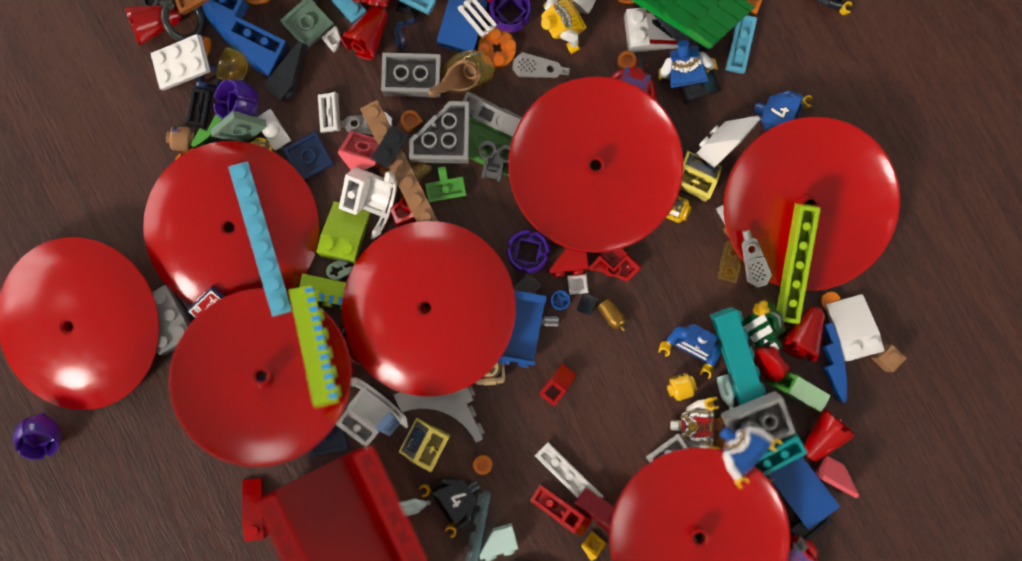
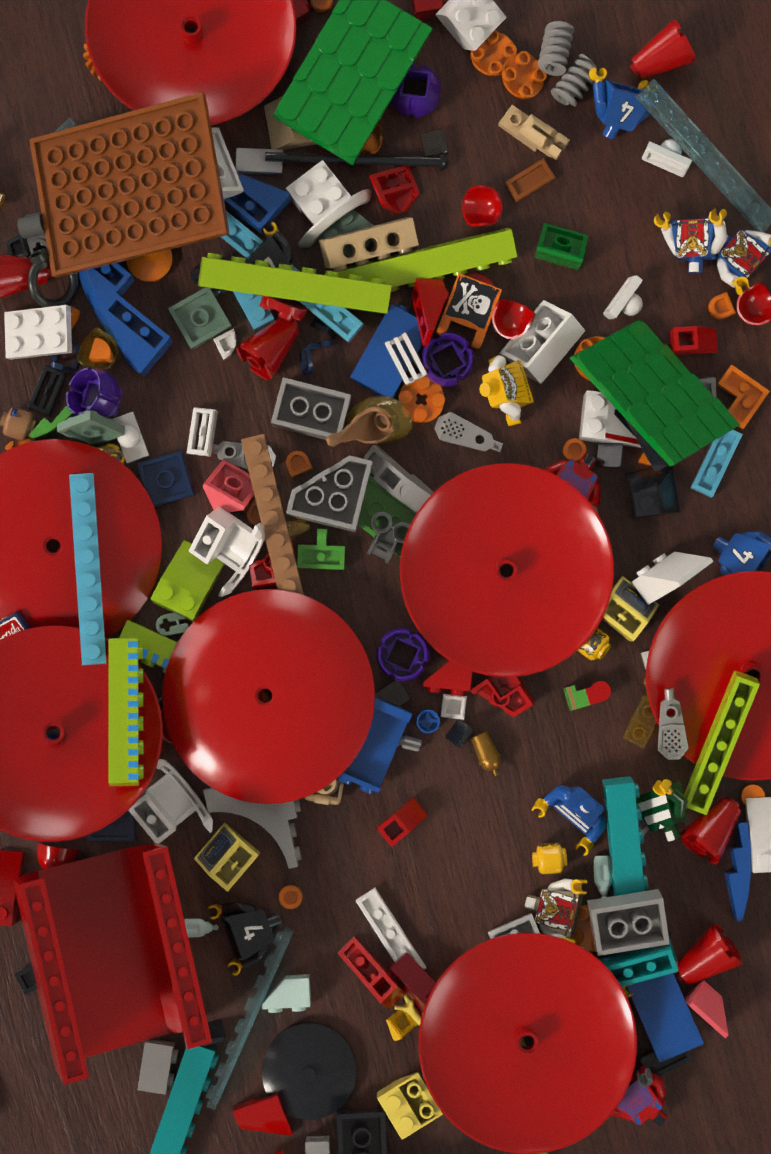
camera: 10 degrees right, 0 degrees up
black slope [263,41,308,101] -> none
black plate [371,125,409,169] -> none
light blue tile [376,412,400,436] -> none
torso [658,40,718,88] -> none
torso [720,426,782,489] -> none
red tile [752,347,790,382] -> none
bright green slope [766,372,830,413] -> none
none -> red helmet [37,842,79,869]
none -> orange tile [89,338,114,363]
none -> light yellow bar [394,993,422,1025]
none -> leg [563,681,611,711]
none -> black slope [596,443,623,469]

